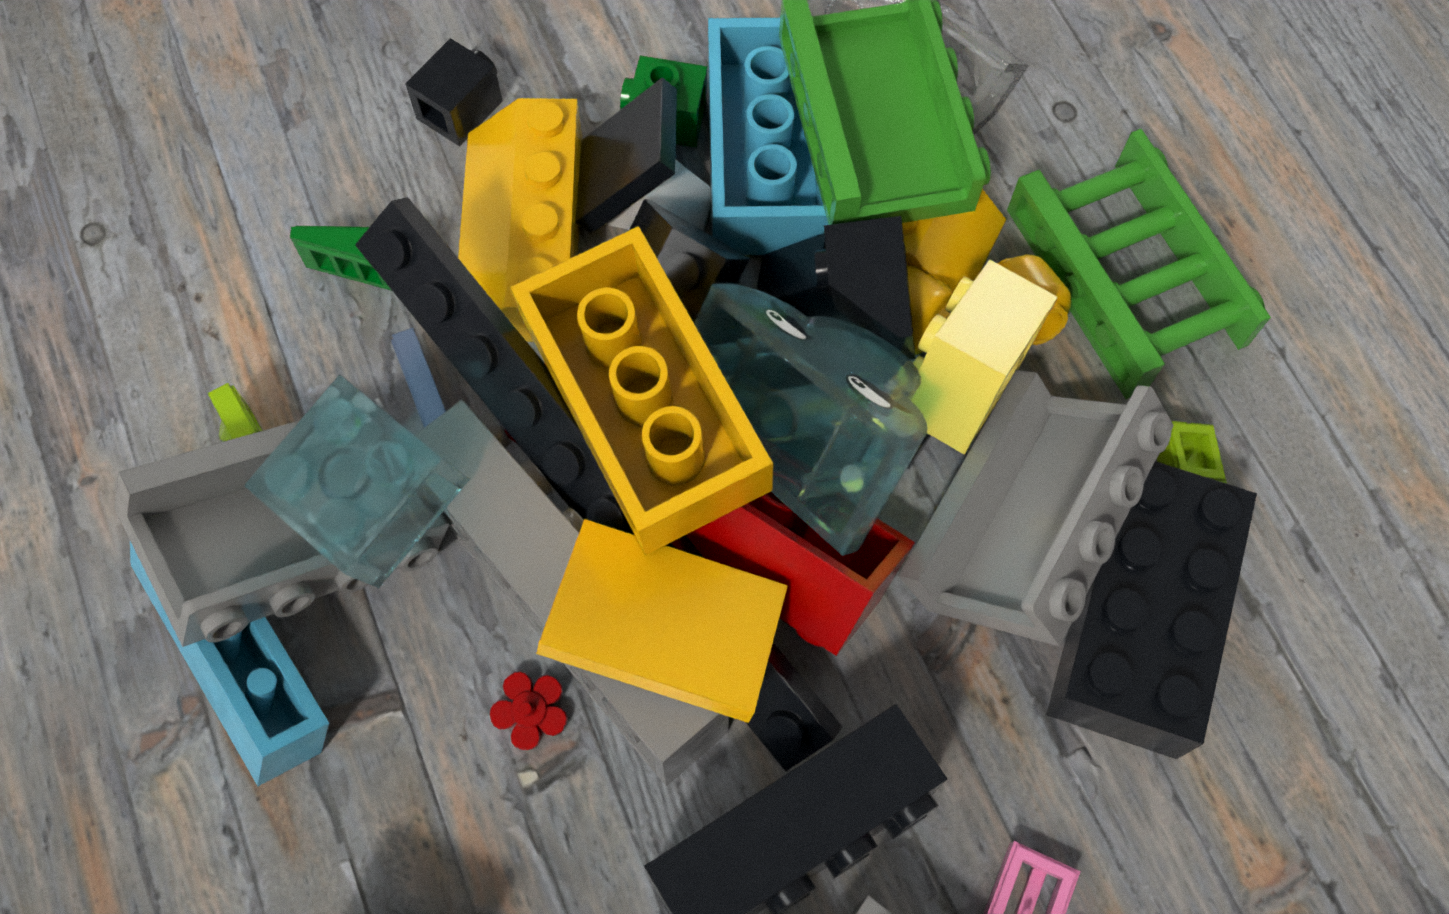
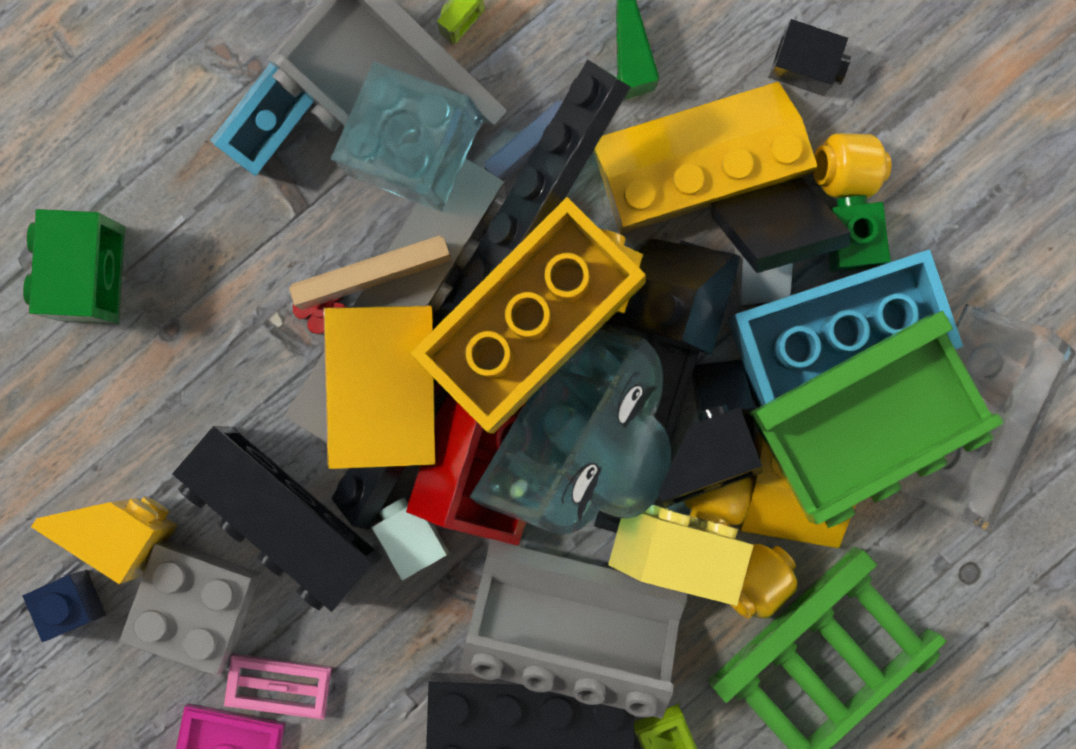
camera: 70 degrees right, 20 degrees up
none -> tan tile [289,235,452,310]
none -> light aqua brick [372,497,449,580]
none -> yellow head [813,133,892,198]

